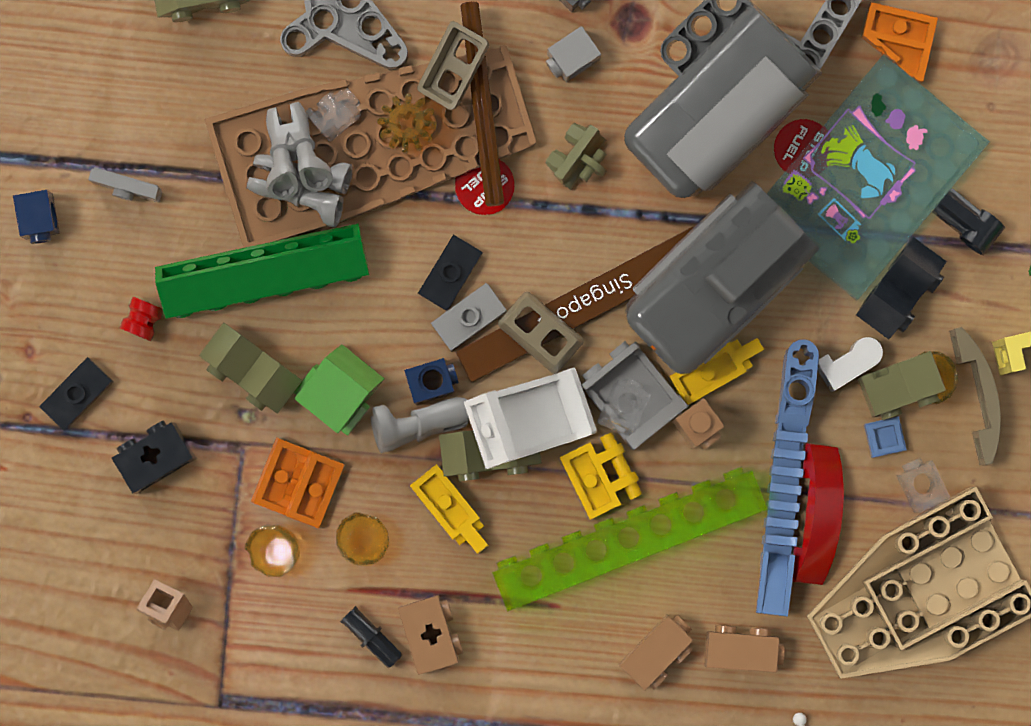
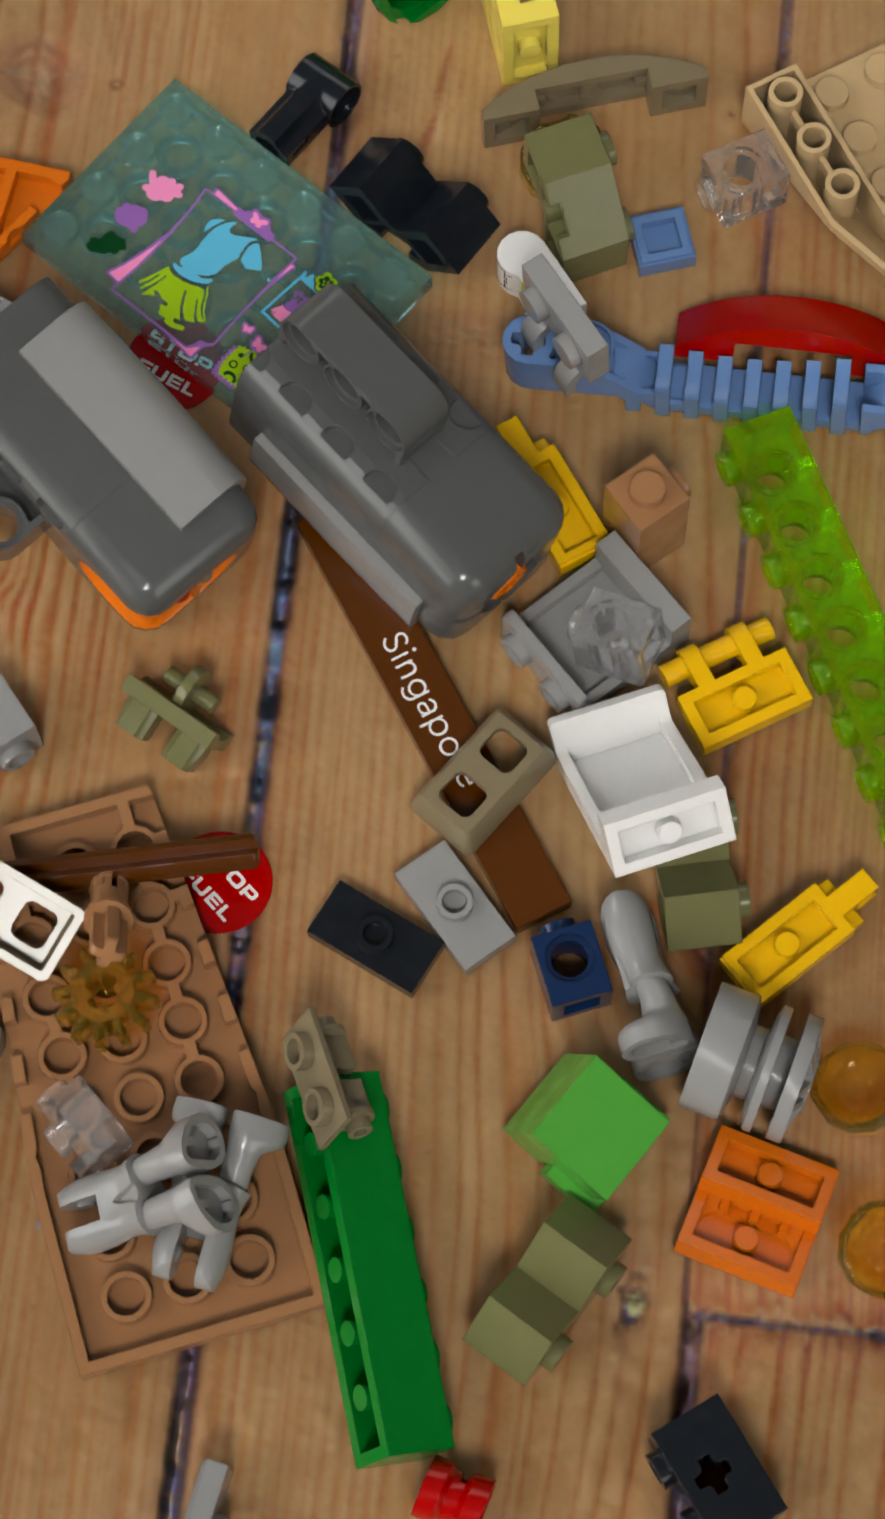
camera: 85 degrees left, 15 degrees down
none -> medium nougat axle [83,871,134,968]
none -> dark tan hinge [282,1007,375,1151]
none -> light grey plate [519,253,610,397]
none -> light grey wheel [678,981,824,1144]

